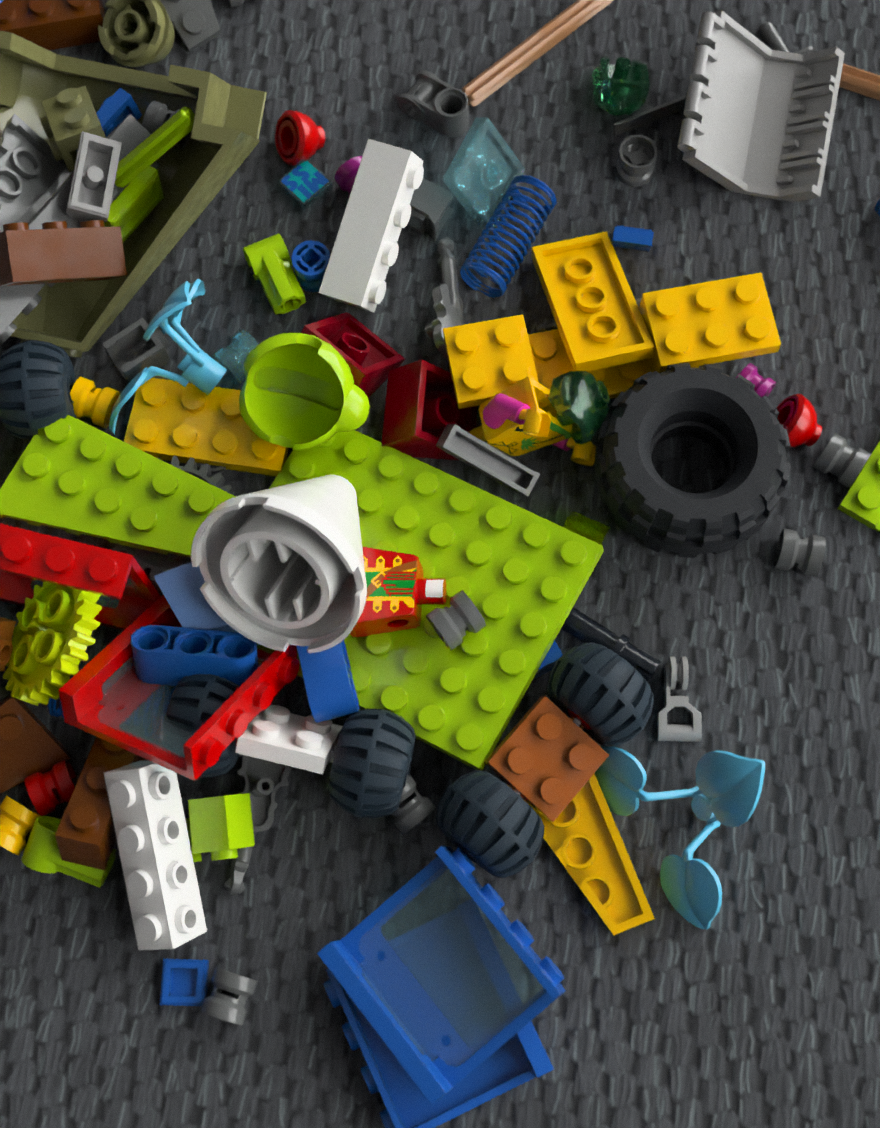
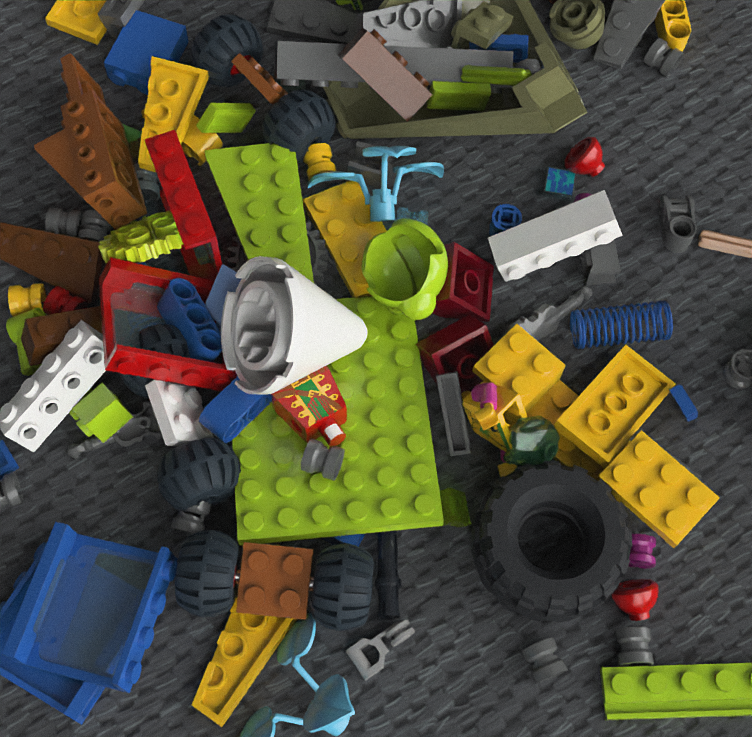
camera: 50 degrees right, 5 degrees down
light grey brick [66,131,122,223] -> none
lime piece [242,233,306,315] -> none
clear light blue plate [442,117,525,229] -> none

